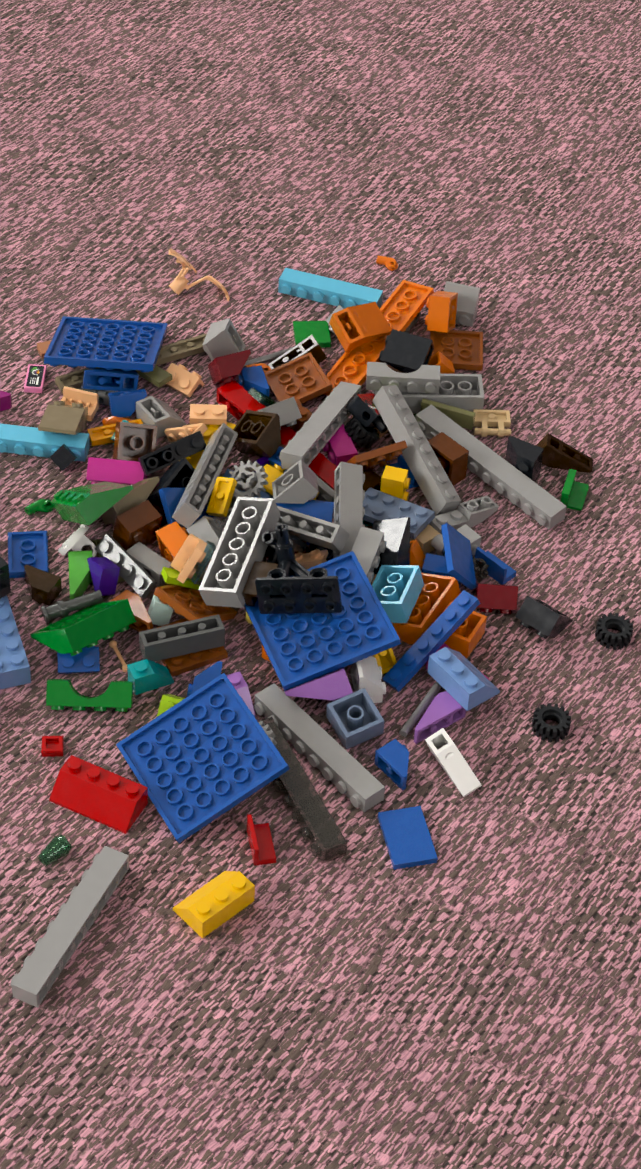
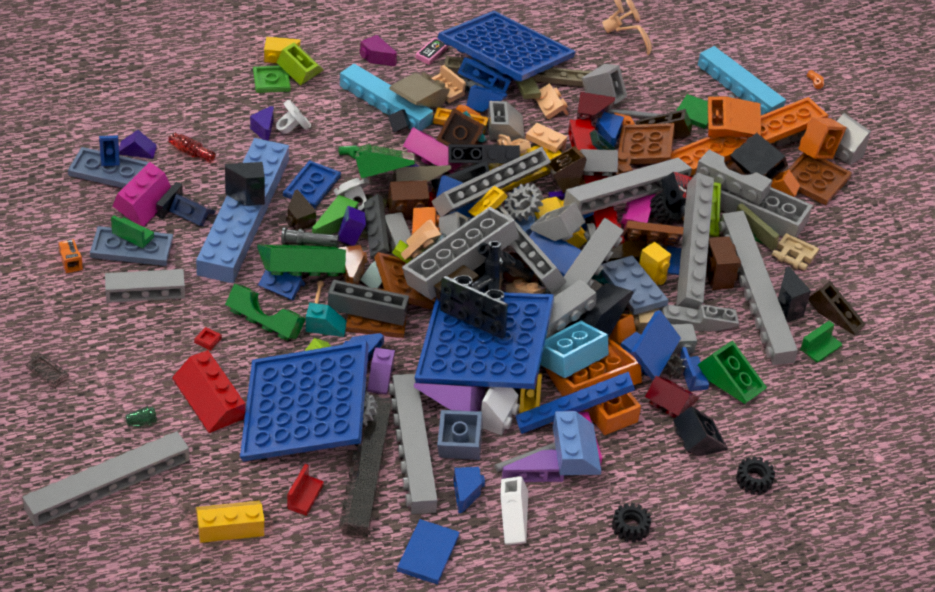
camera: 30 degrees right, 0 degrees up
none -> green slope [698,340,767,404]

